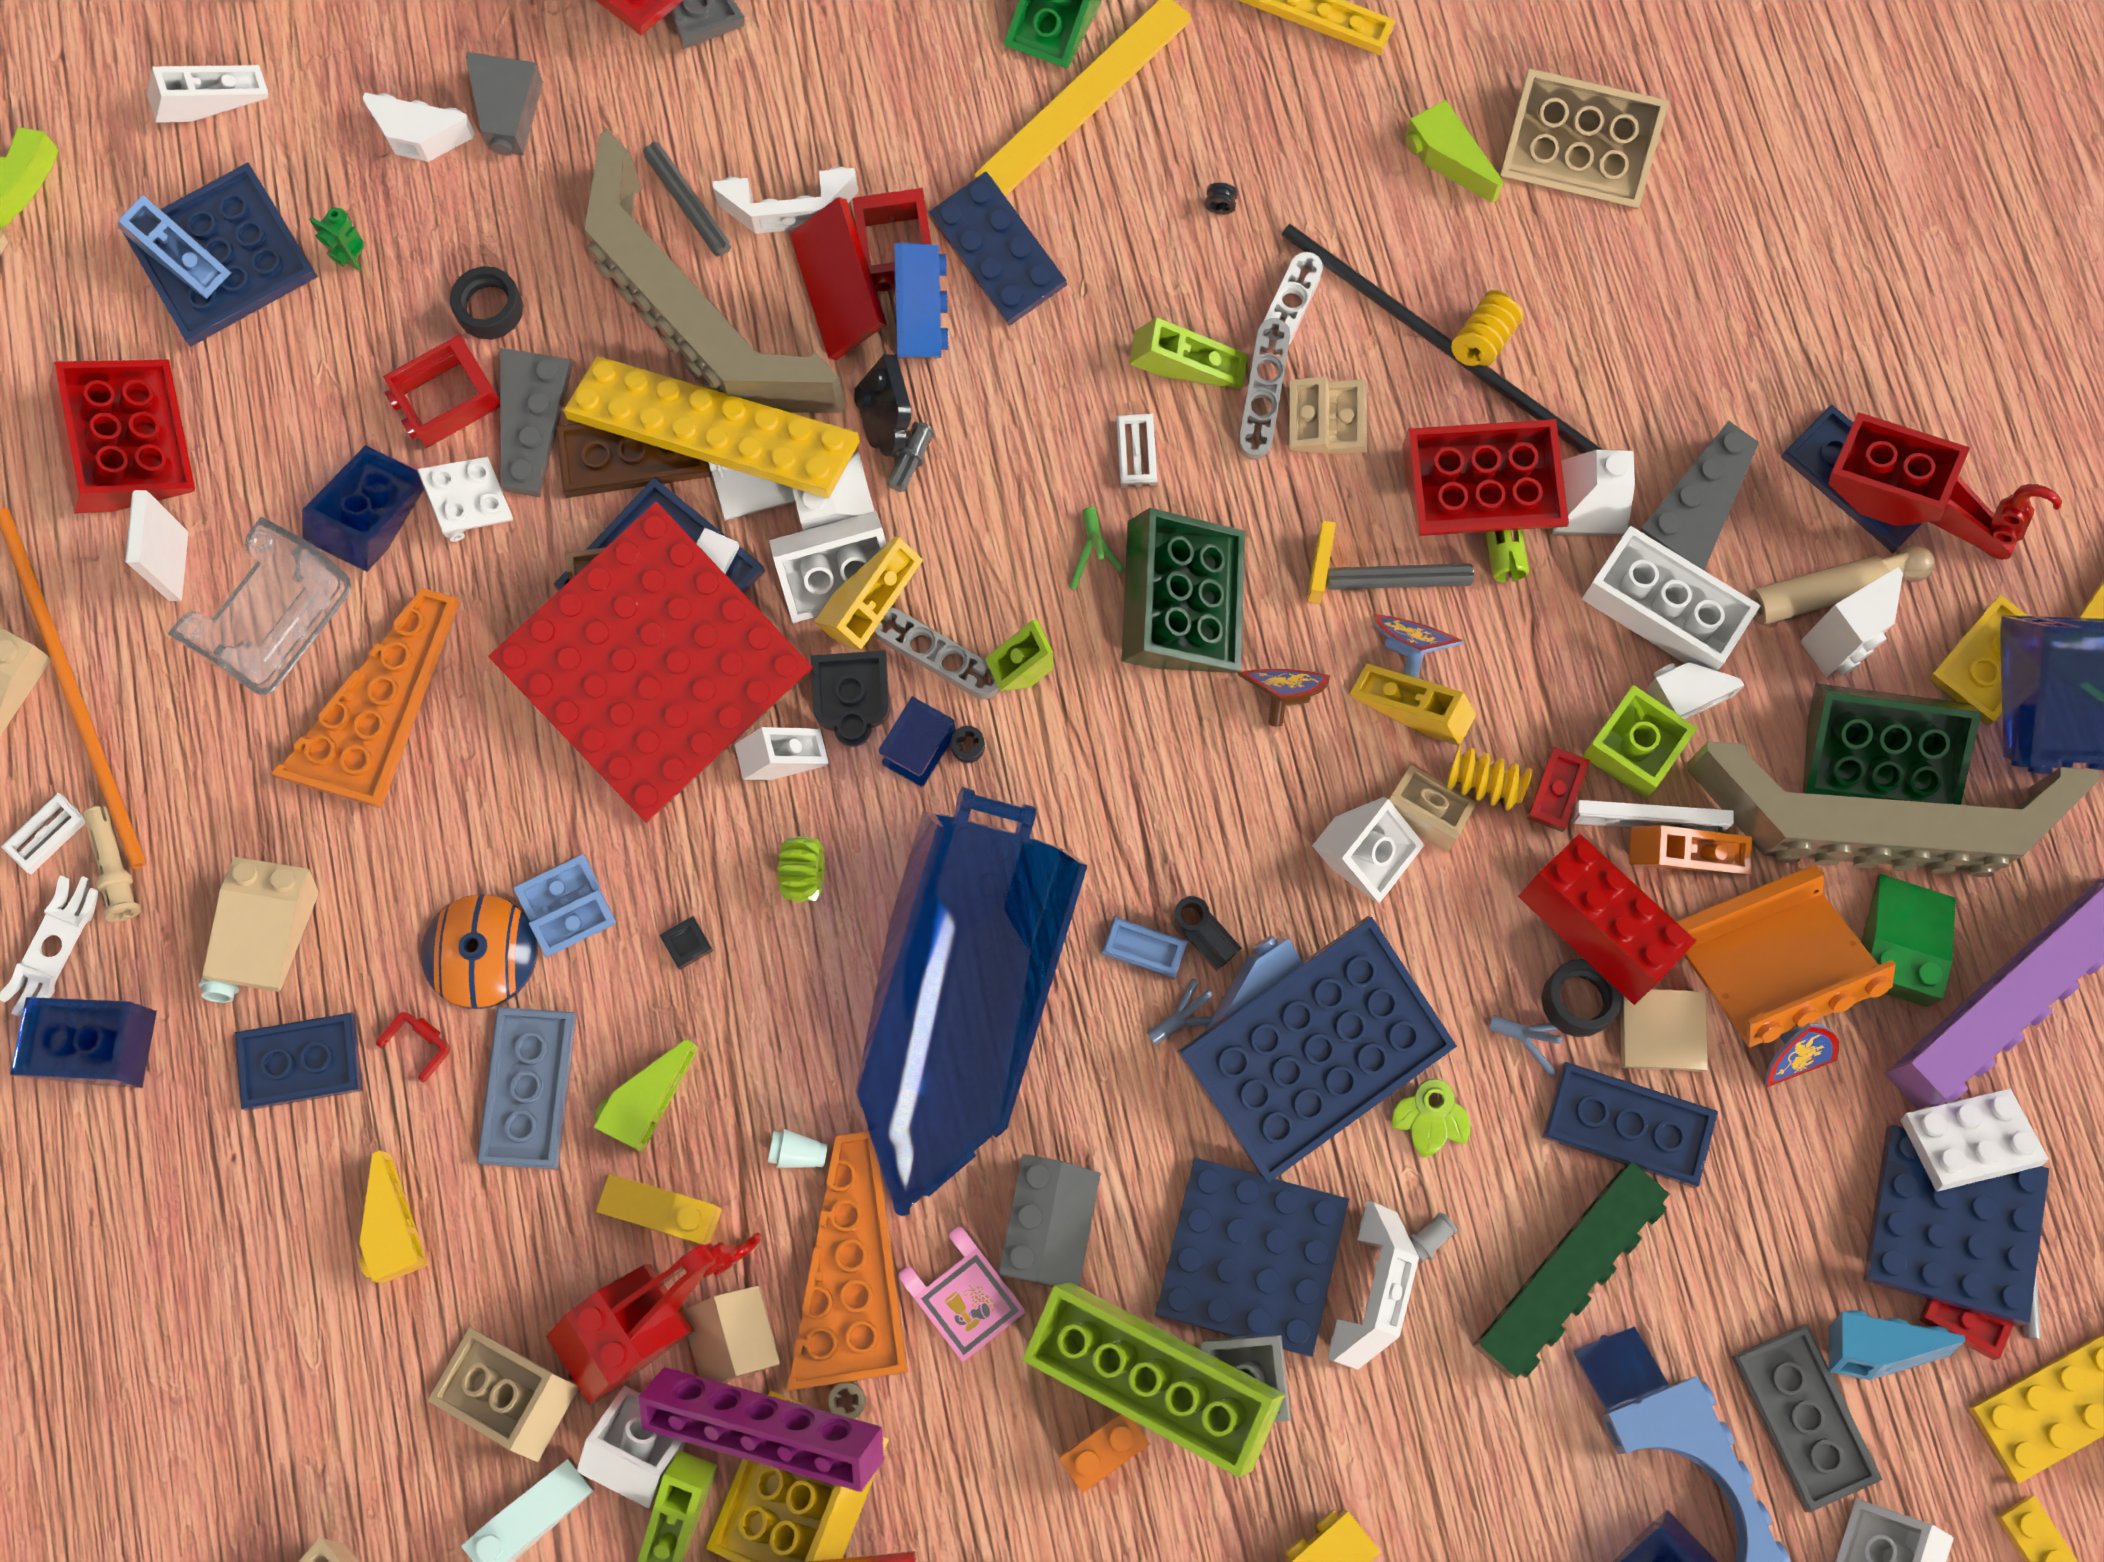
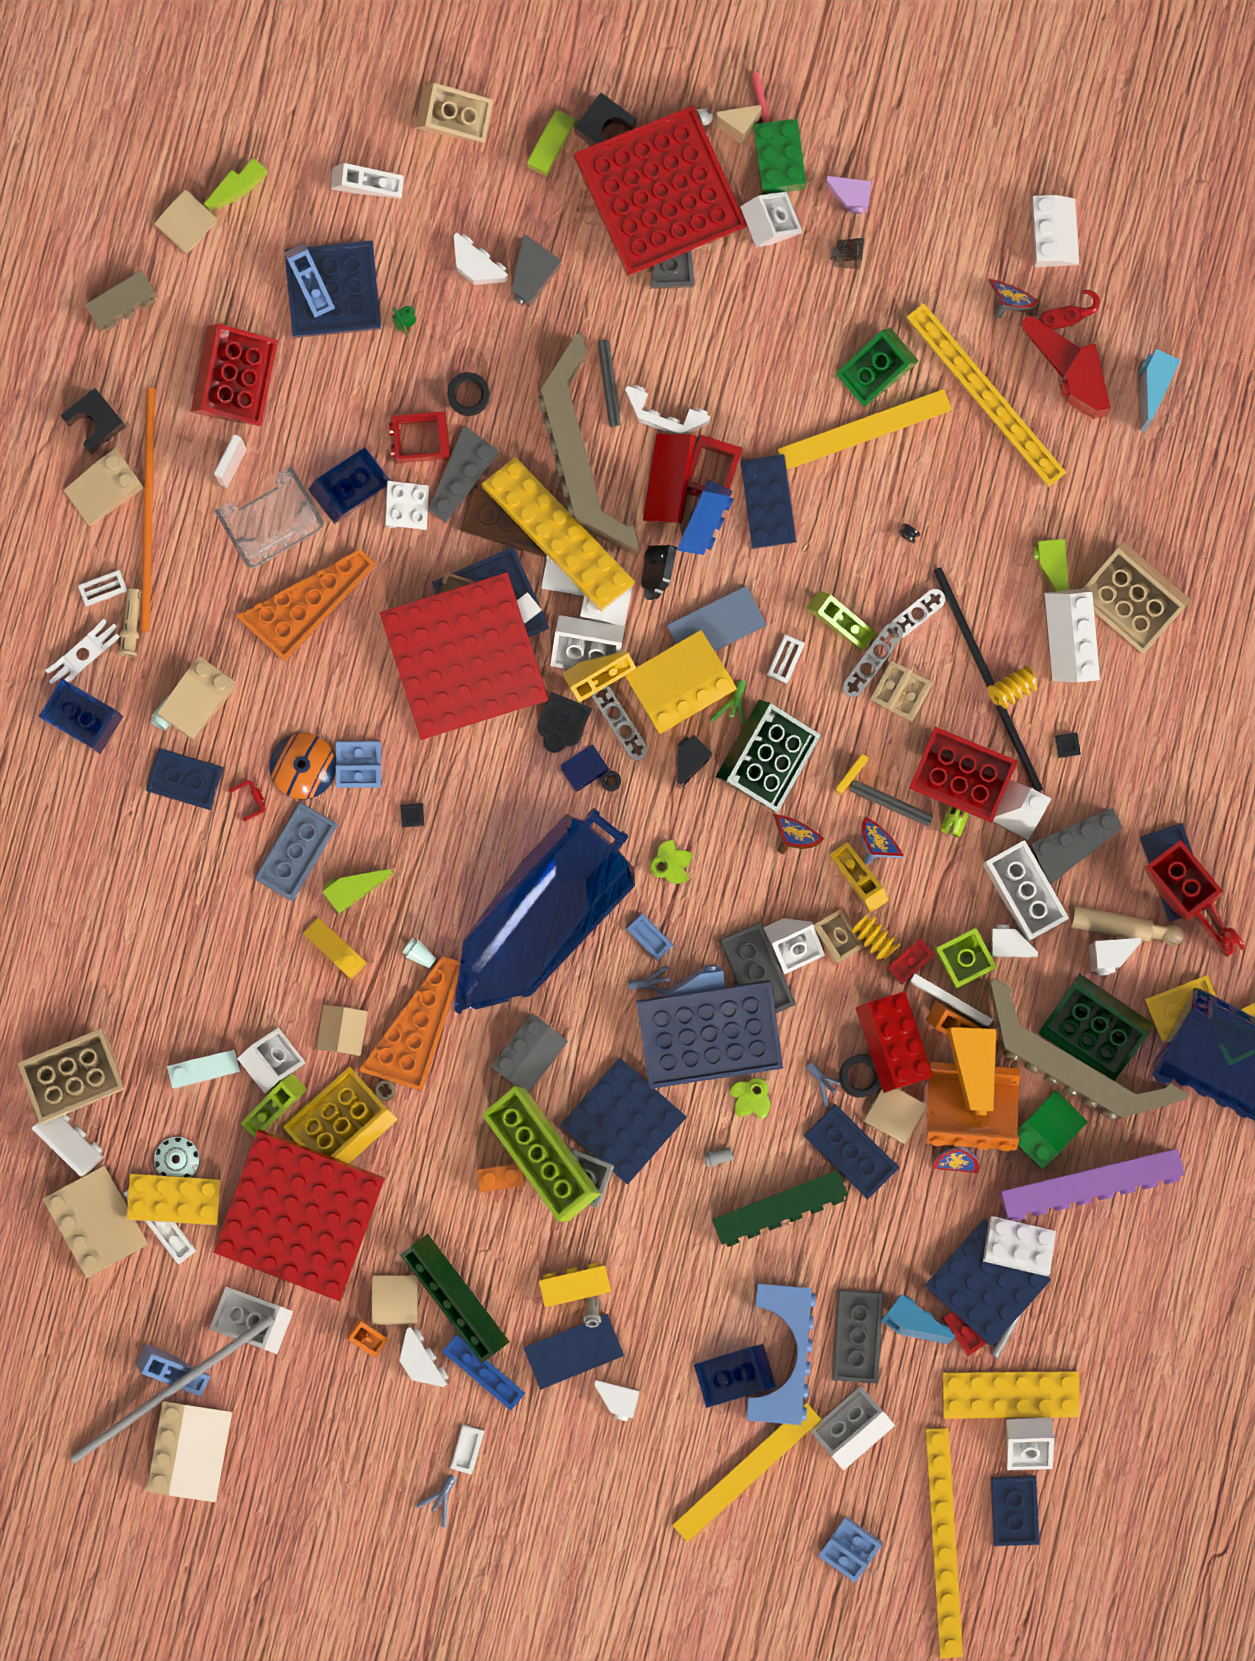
camera: 25 degrees right, 10 degrees up
yellow slope [359,1150,428,1284] -> none
tan slope [427,1327,579,1462] -> none
red slope [546,1232,762,1405] -> none
magenta brick [638,1367,884,1492] -> none
white slope [734,727,829,780] -> none
lime gear [777,836,826,902] -> none
dark grey axle [887,421,935,492] -> none
bright pink flag [898,1226,1026,1362] -> none
lime slope [985,620,1054,691] -> none
black piece [1172,896,1242,971] -> none
white slope [1327,1201,1419,1370] -> none
clear blue piece [1574,1326,1669,1412] -> none
none -> yellow slope [625,630,737,734]
none -> lime plate [650,840,693,884]
none -> sand blue tile [667,585,767,651]
none -> black slope [677,735,713,790]
none -> dark grey tile [719,922,796,1014]
none -> light orange slope [947,1027,996,1115]
none -> white slope [1044,588,1100,682]
none -> black tile [1055,733,1081,759]

